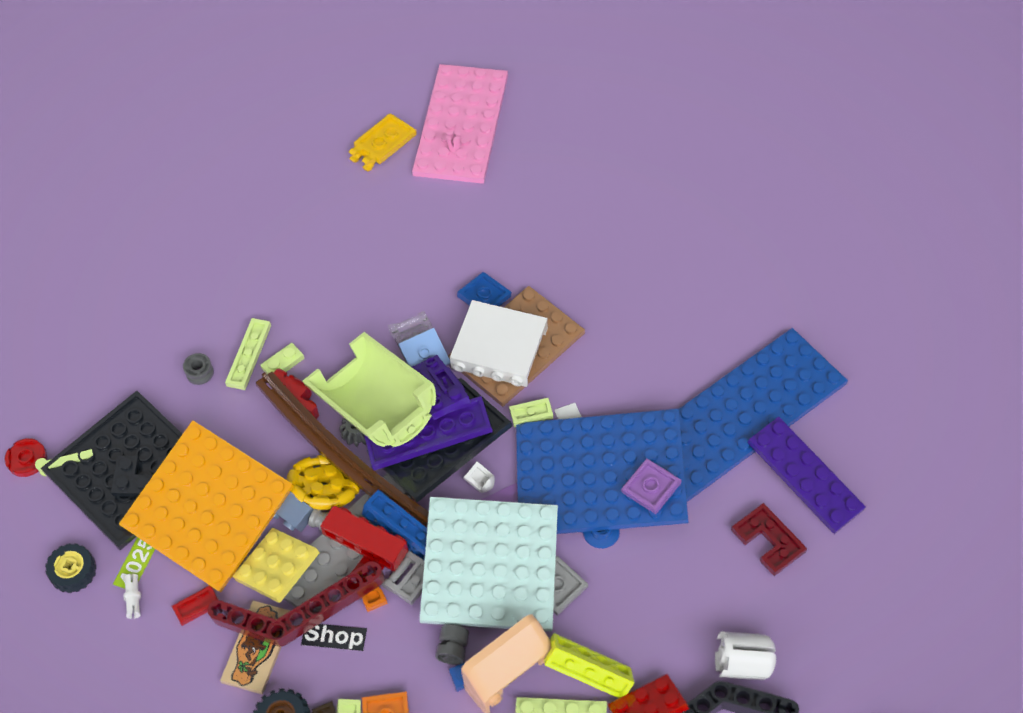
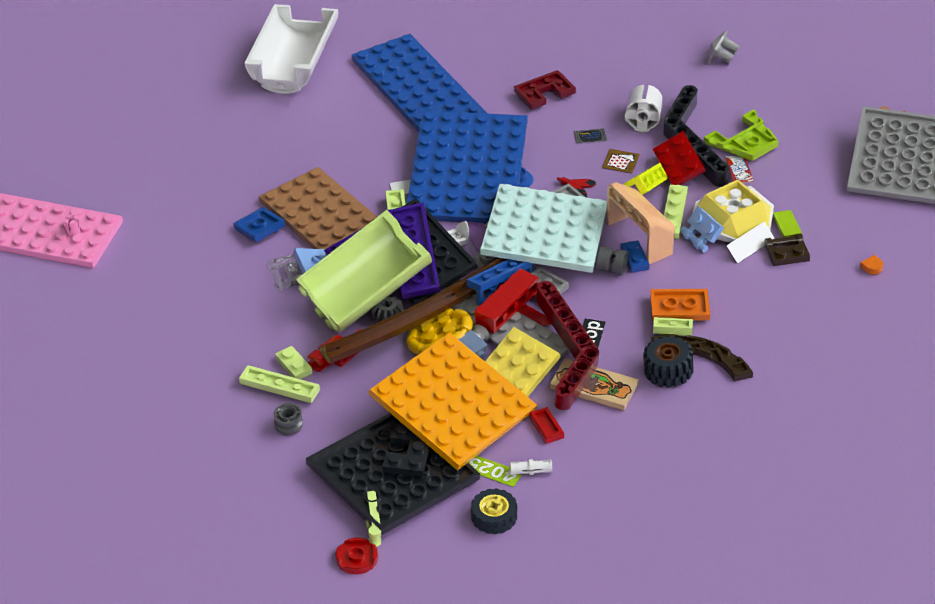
camera: 85 degrees left, 15 degrees down
yellow tile [349,113,417,171] -> none
white panel [450,300,548,387] -> none
medium lavender tile [621,458,681,514] -> none
dark purple plate [747,416,866,534] -> none
none -> white cylinder [245,4,338,94]
none -> red piece [557,177,596,198]
none -> sticker [574,128,607,143]
none -> sticker [602,149,640,173]

